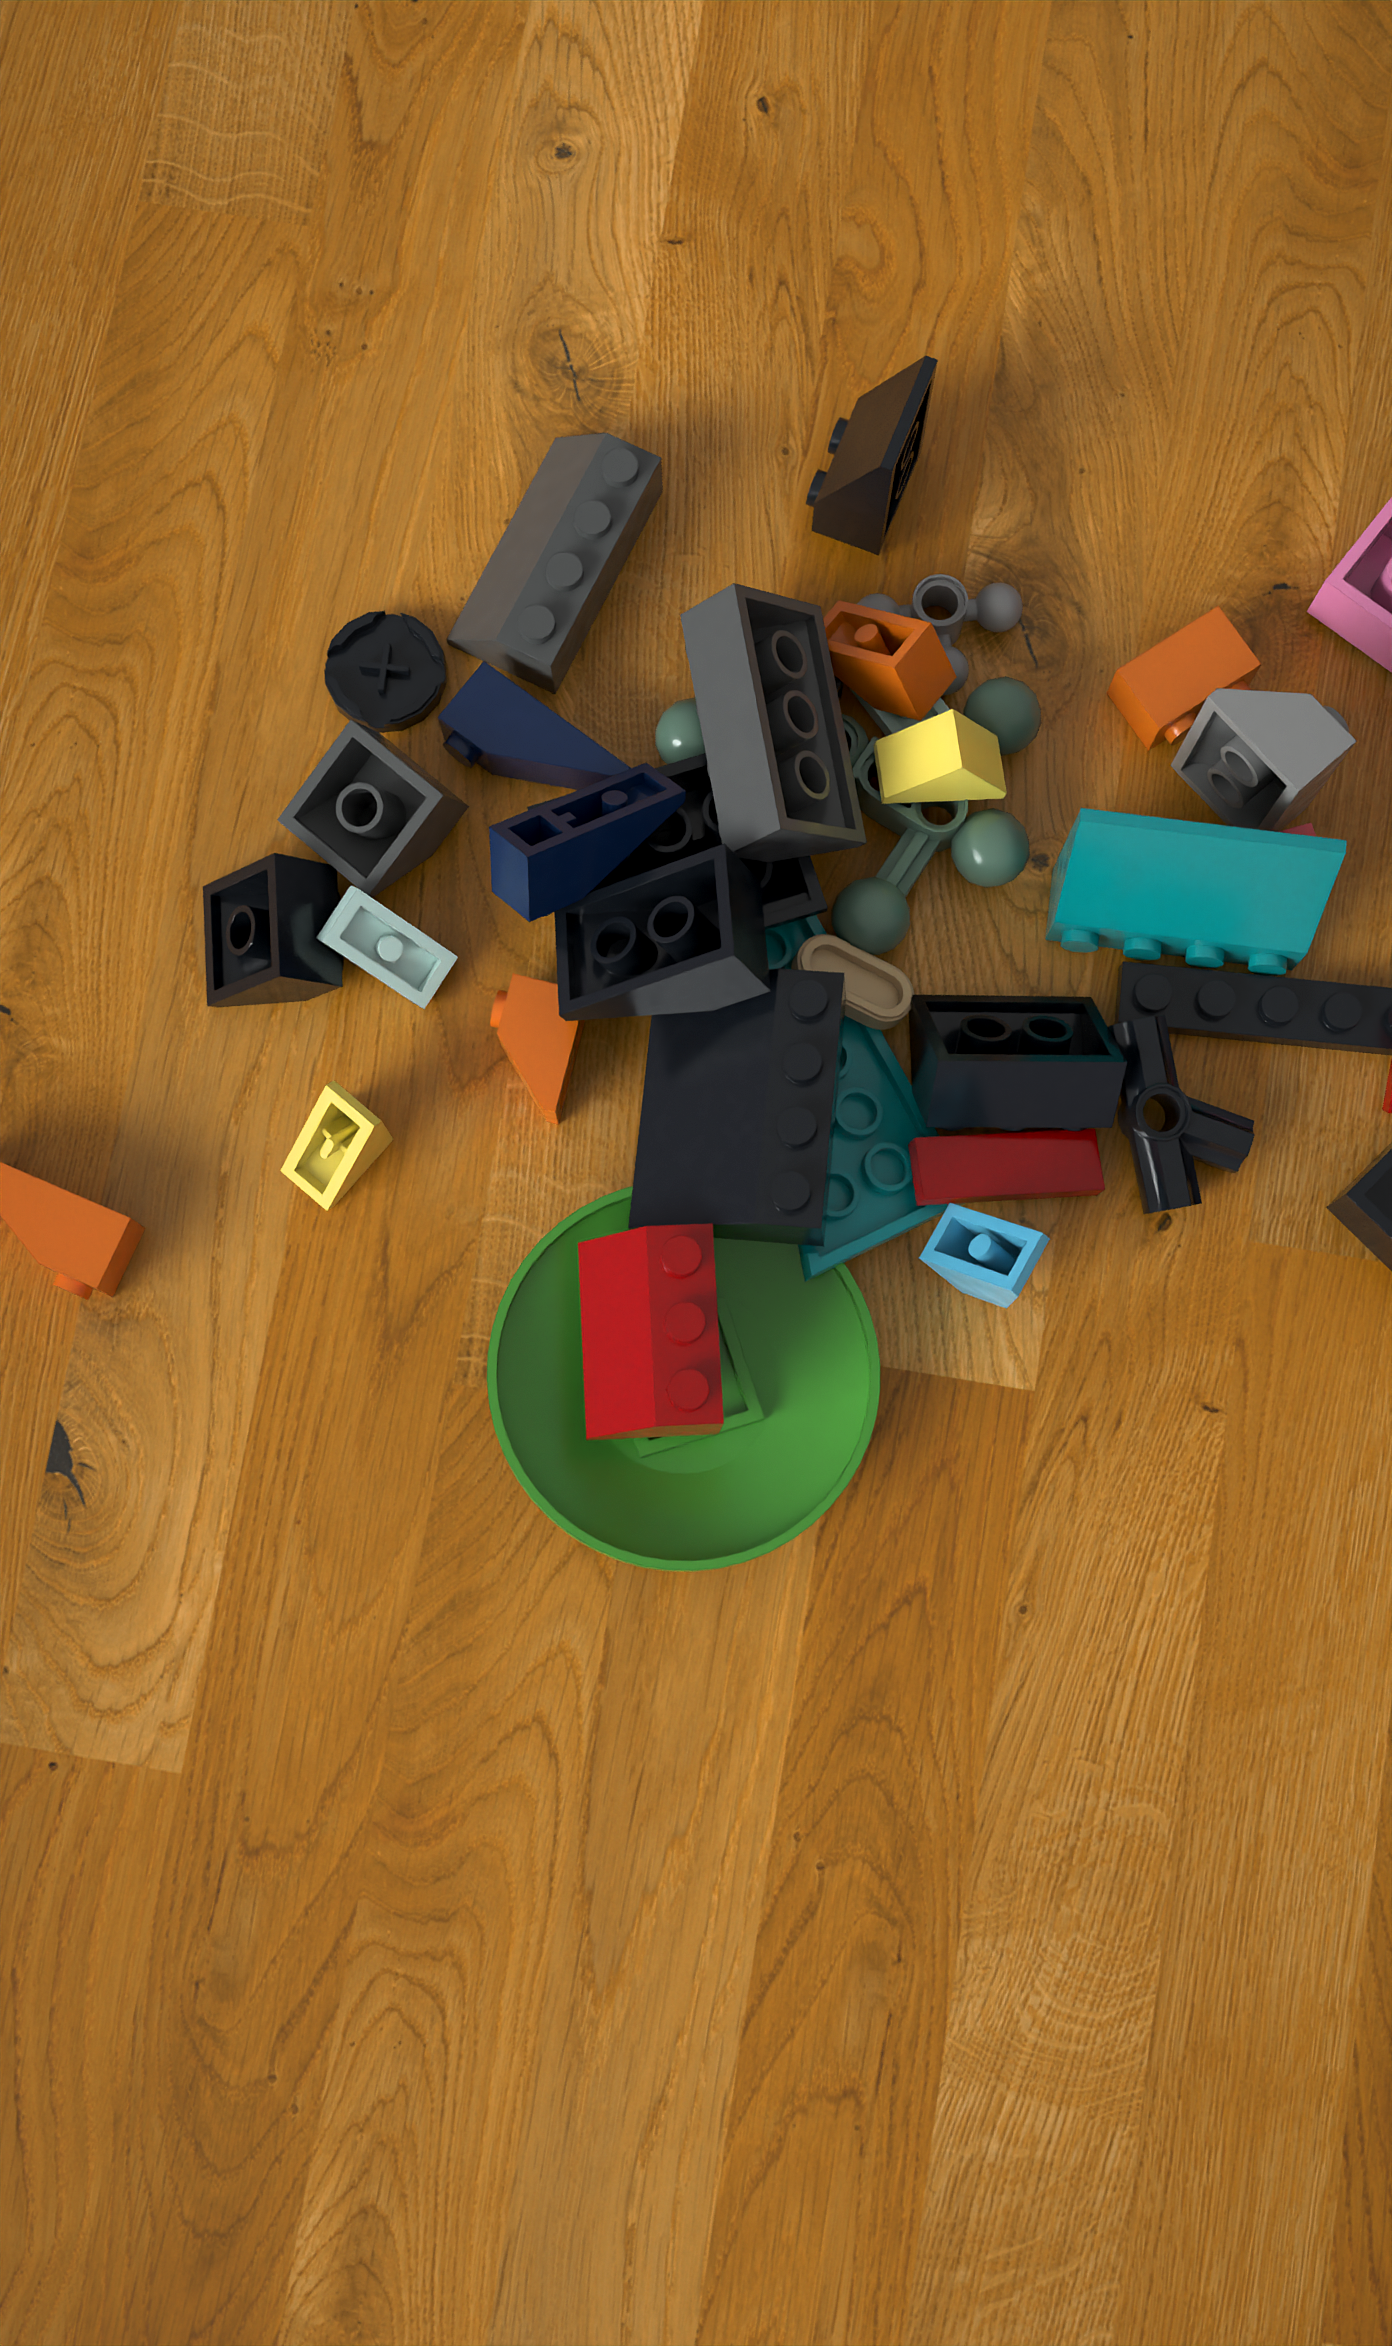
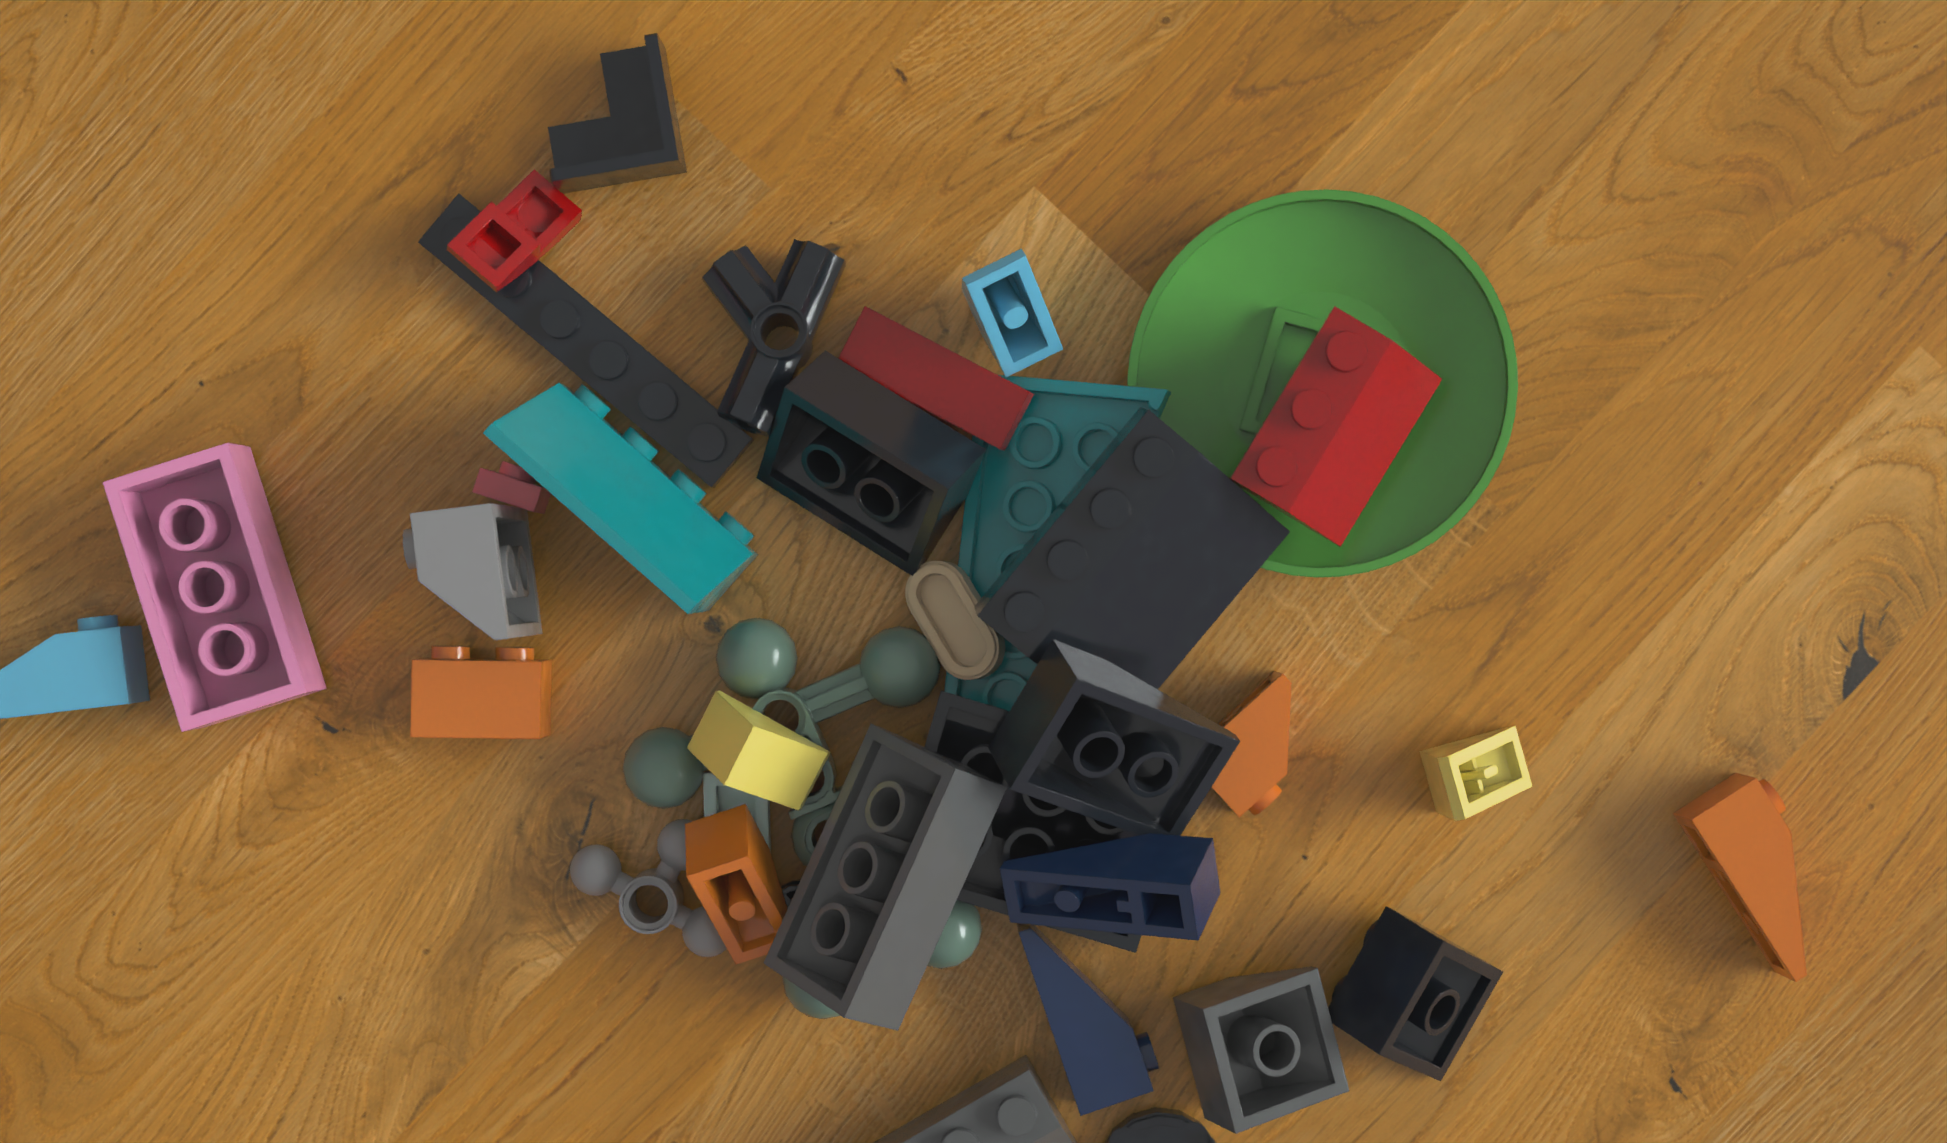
camera: 140 degrees left, 10 degrees up
light aqua plate [316,885,458,1009] -> none
black slope [806,356,938,555] -> none

